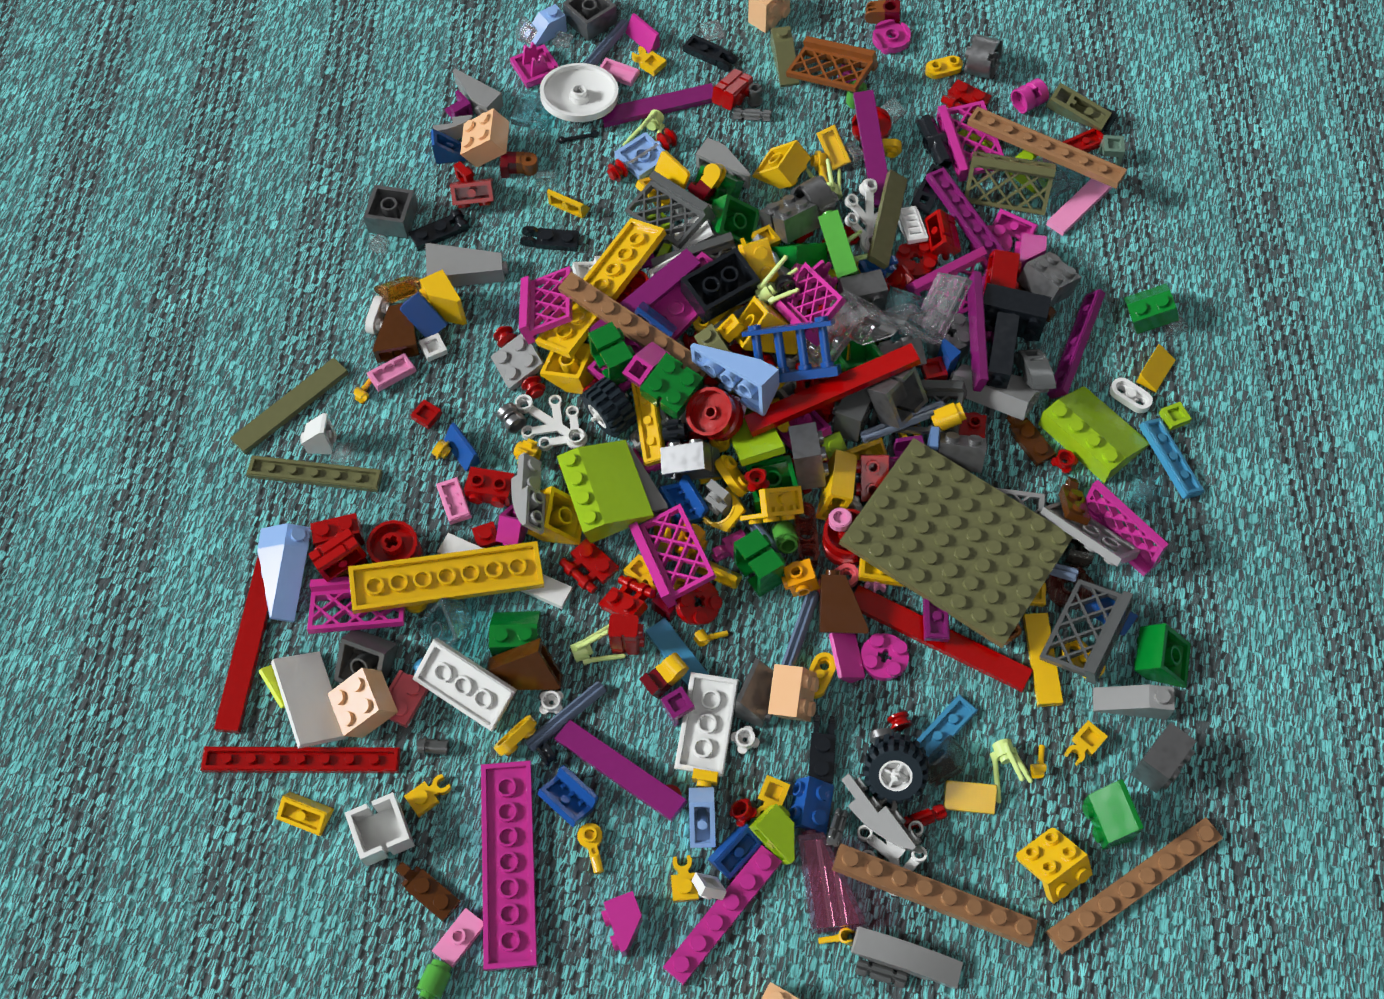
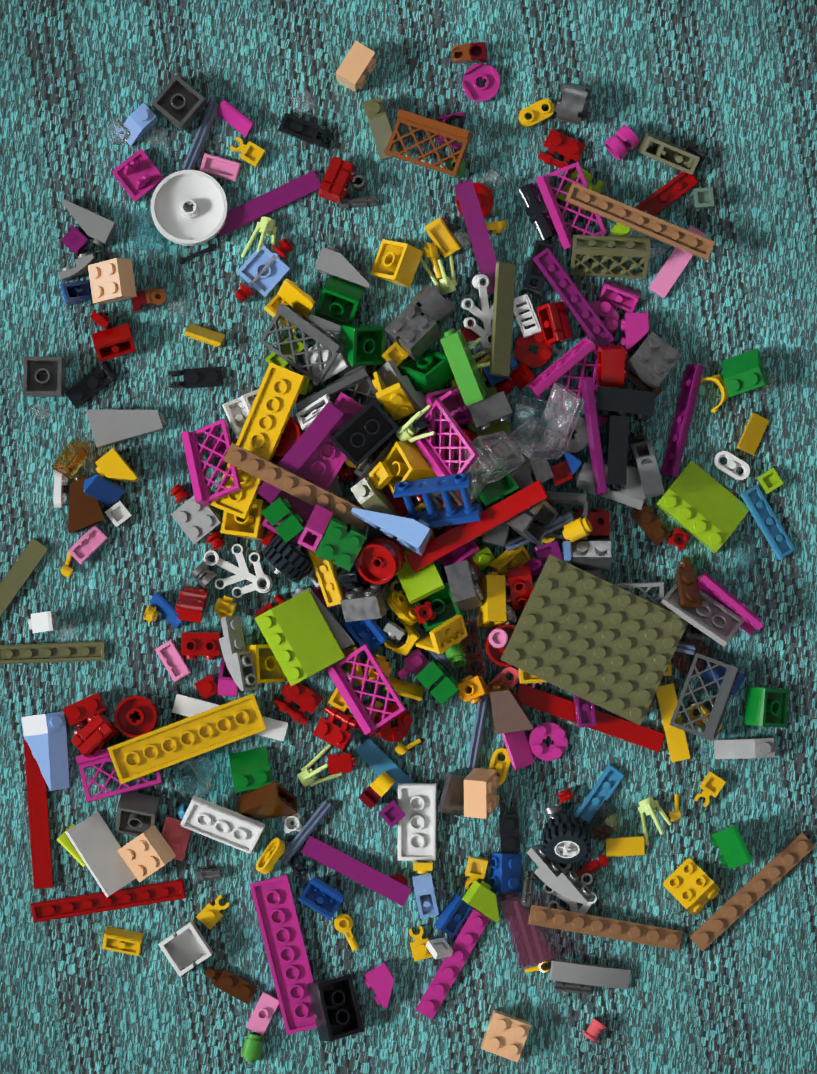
camera: 10 degrees left, 25 degrees up
red plate [410,400,442,430] -> none
blue slope [634,302,677,337] -> none
leg [687,163,726,201] -> none
red plate [730,798,757,827] -> none
white plate [731,726,760,754] -> none
flat silver brick [1131,722,1197,793] -> none
none -> red brick [175,585,209,623]
none -> black brick [307,974,364,1041]
none -> yellow helmet [701,374,729,413]

